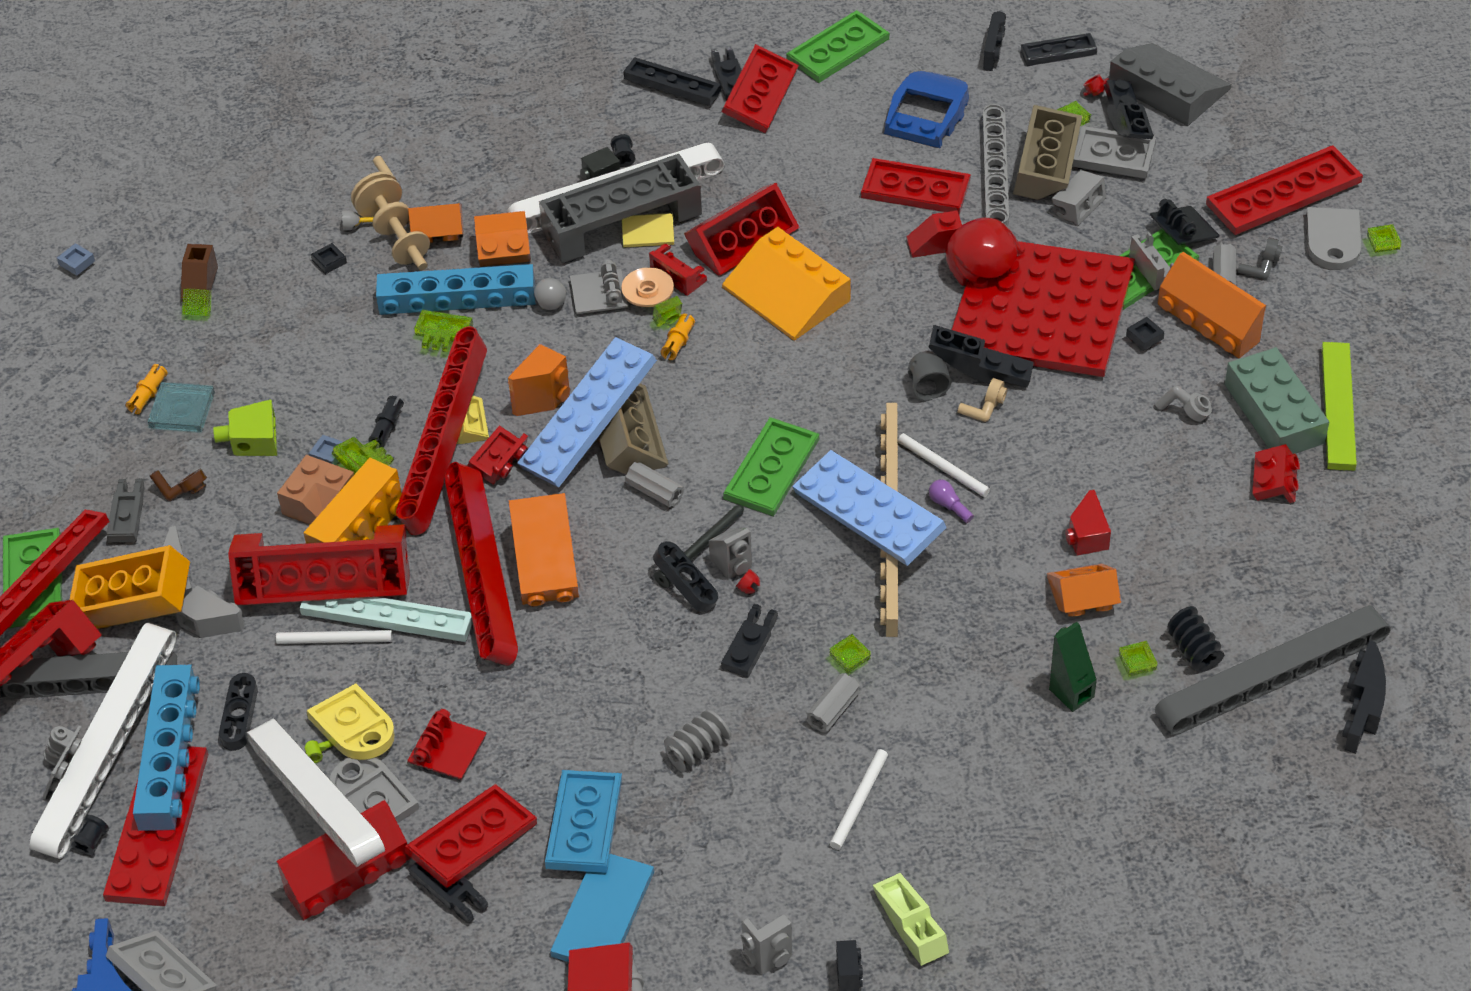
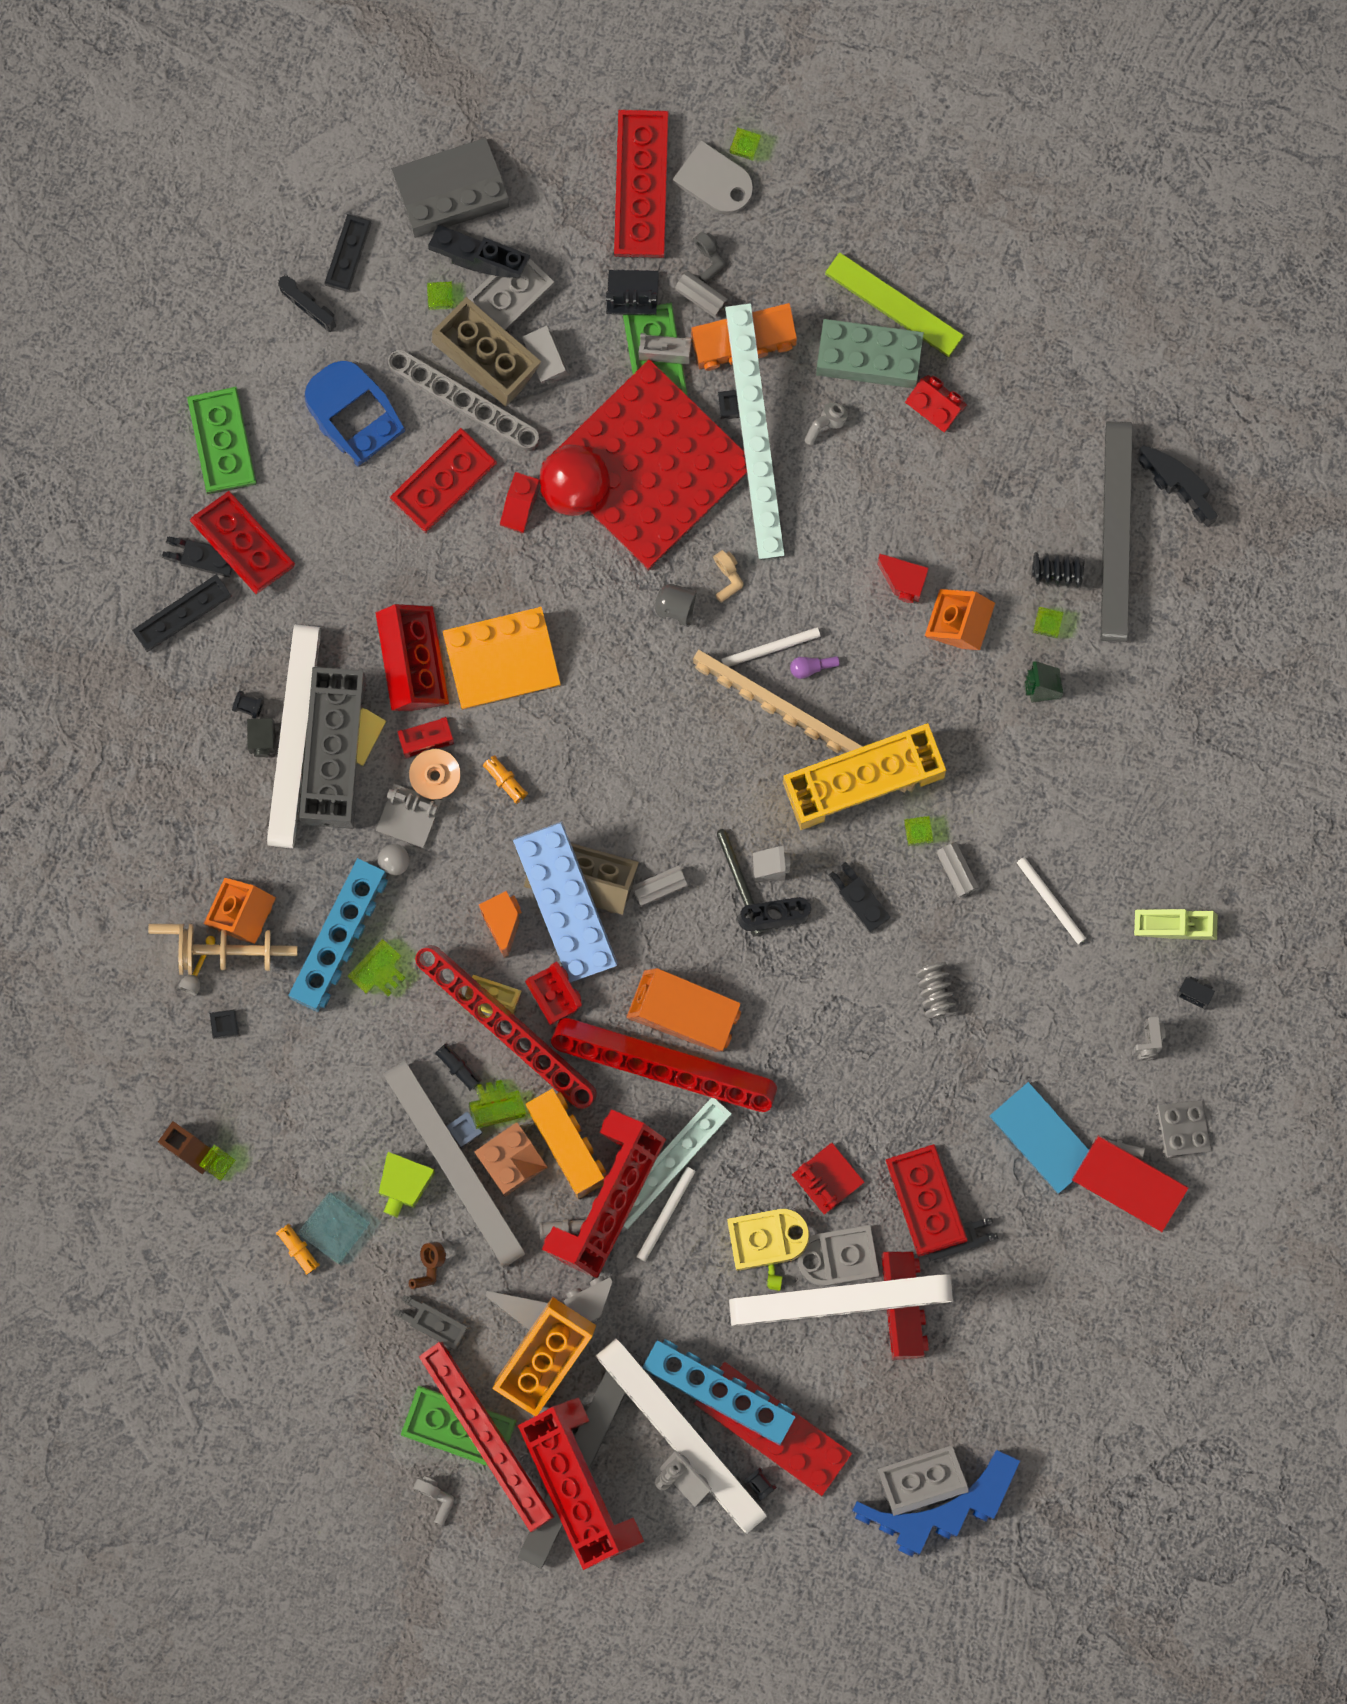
camera: 60 degrees left, 30 degrees up
sand blue plate [57,243,95,276] -> none
black beam [219,673,258,751] -> none
orange slope [474,211,531,267] -> none
dark azure tile [545,770,622,873] -> none
clear neon green plate [652,296,683,327] -> none
bright green tile [723,417,819,516] -> none
red hinge [735,569,760,594] -> none
light blue plate [792,450,947,566] -> none
black slope [928,325,1034,388] -> none
red plate [1083,74,1109,96] -> none
none -> light grey beam [383,1060,525,1268]
none -> light aqua plate [725,304,784,559]
none -> yellow plate [783,723,946,830]

